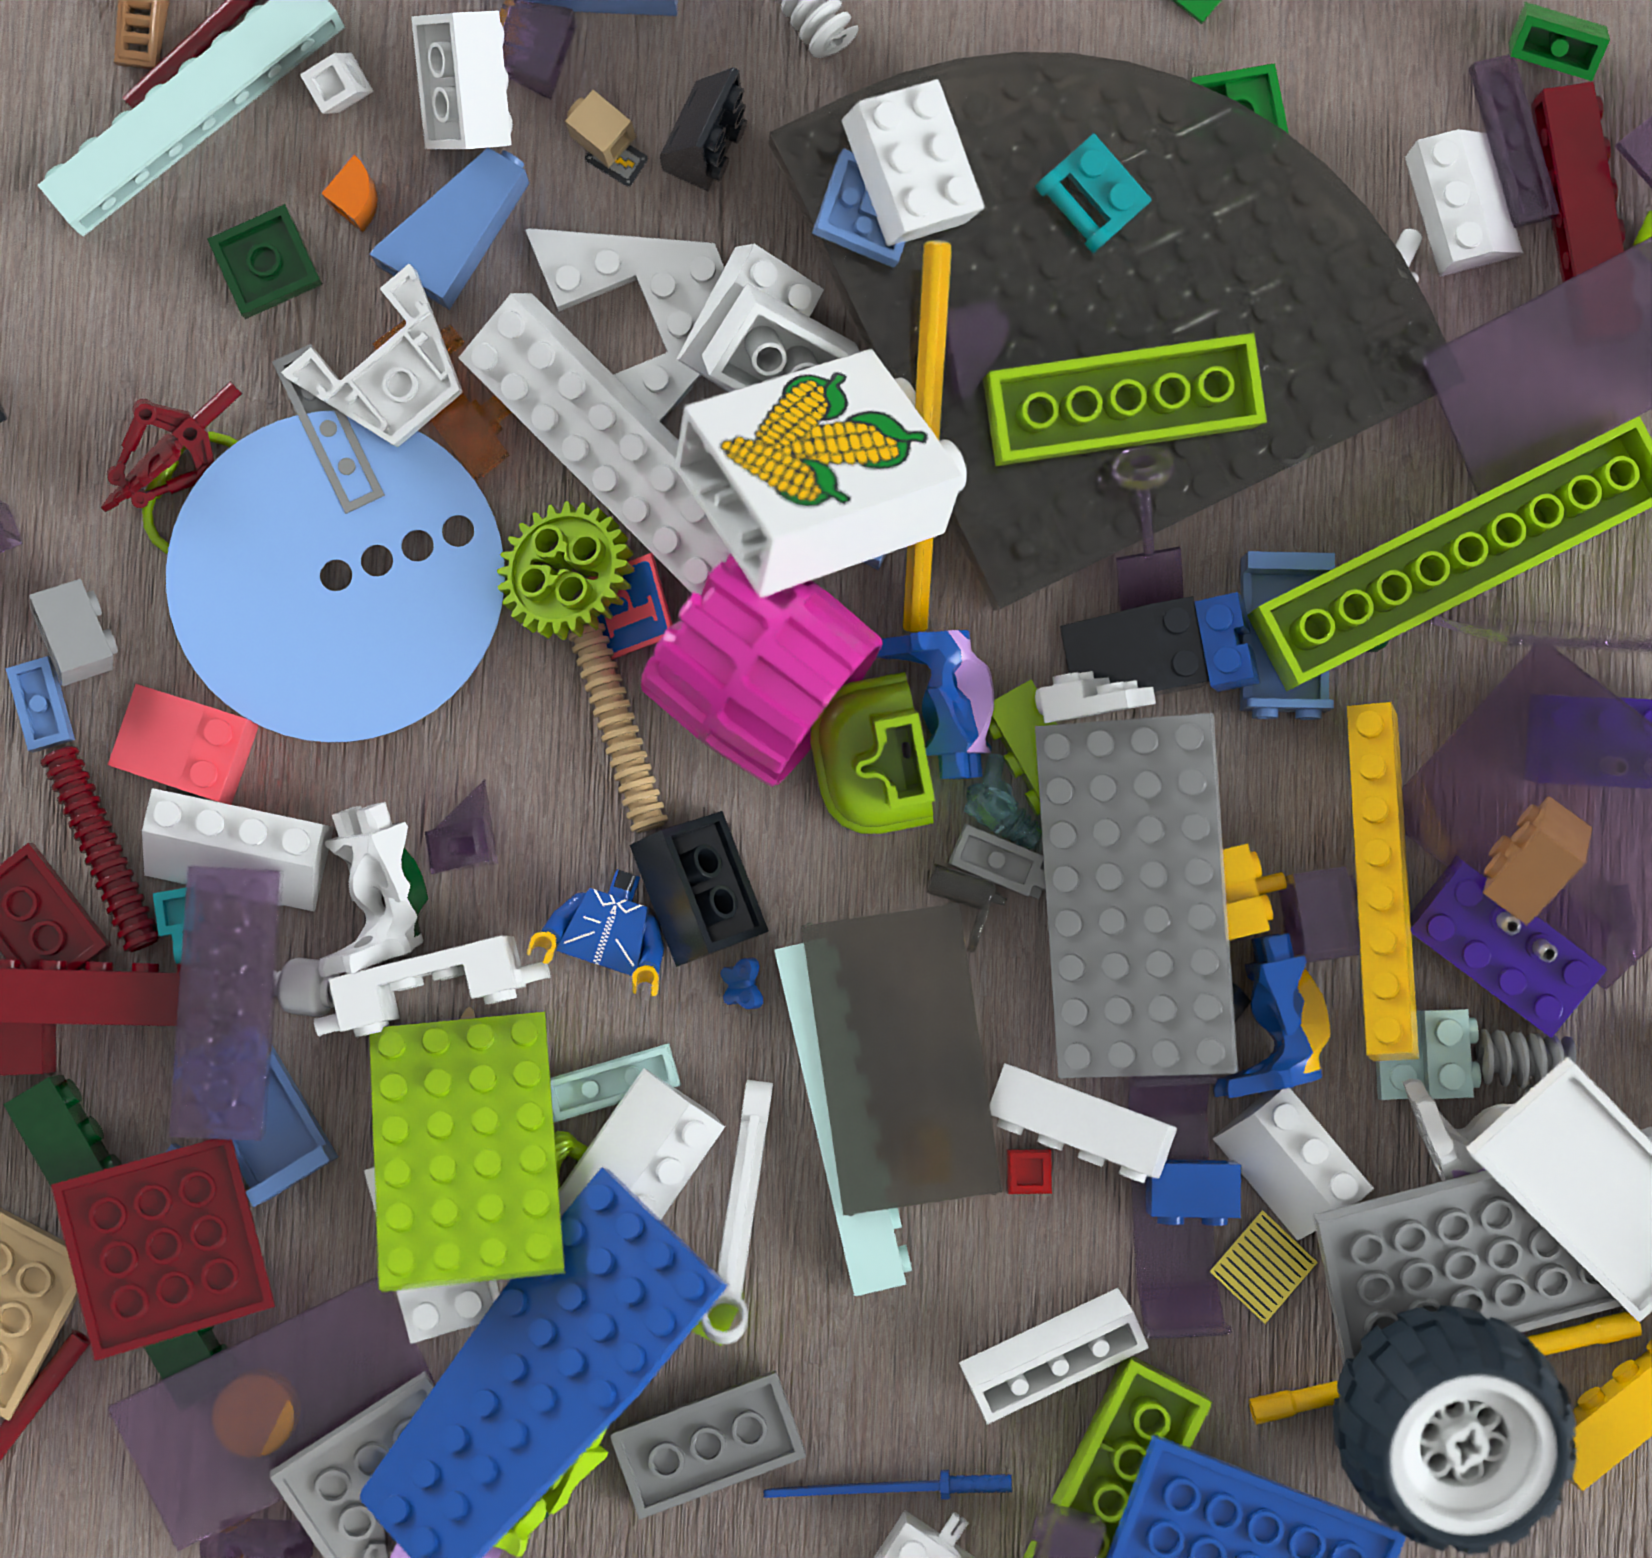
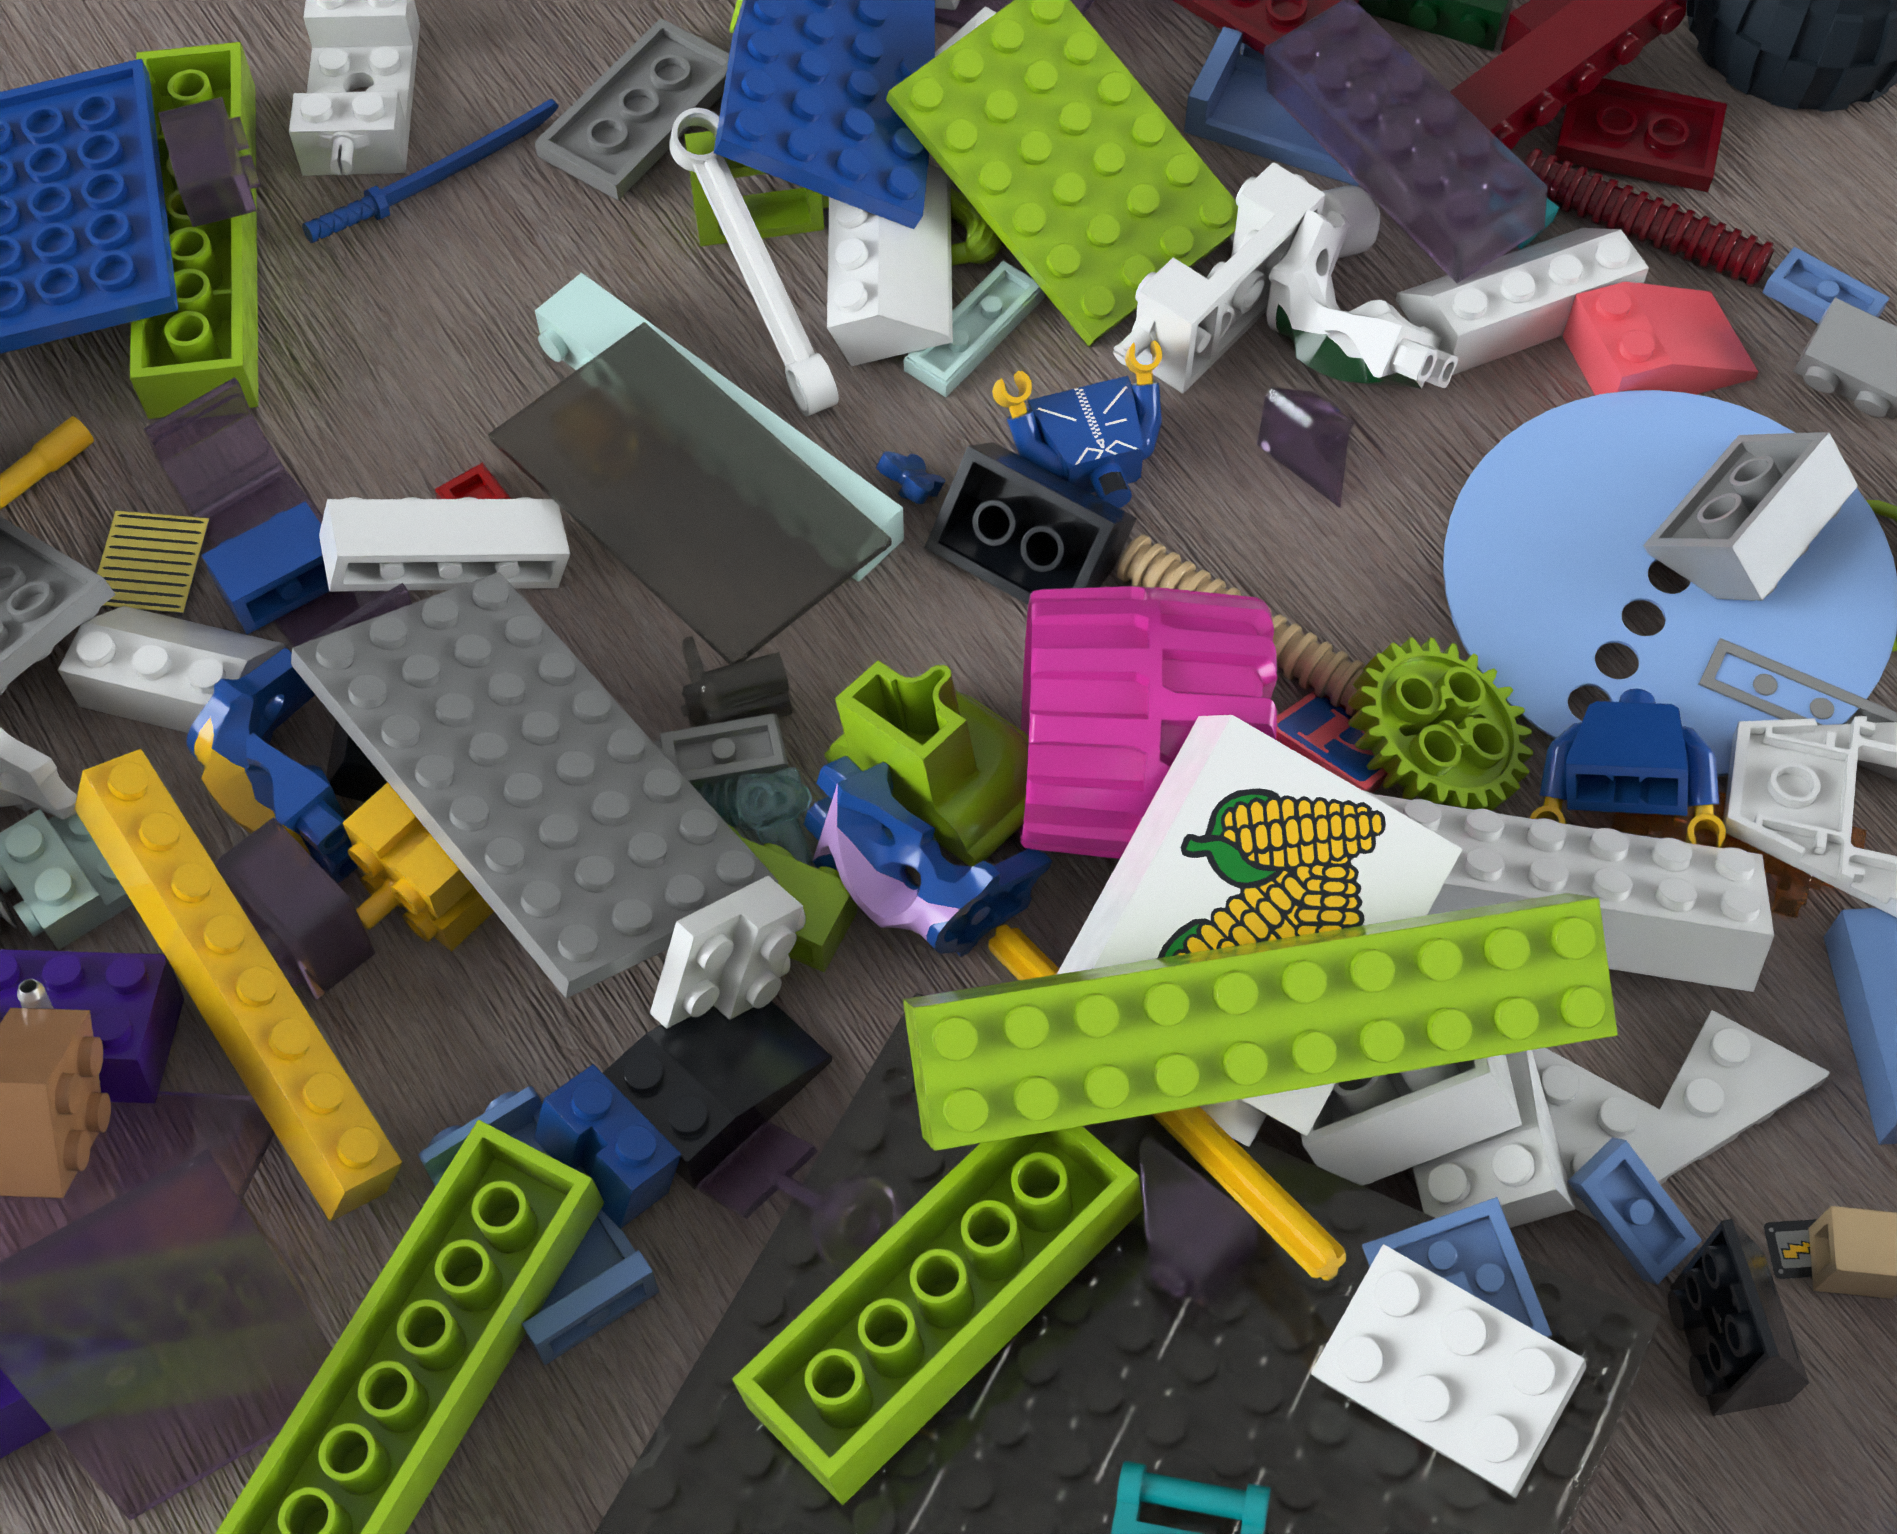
camera: 145 degrees right, 25 degrees down
white brick [959,1288,1149,1424] -> none
none -> lime brick [903,893,1618,1151]
none -> blue torso [1530,688,1726,848]
none -> medium blue plate [1567,1137,1702,1285]
none -> light grey slope [1643,432,1858,601]

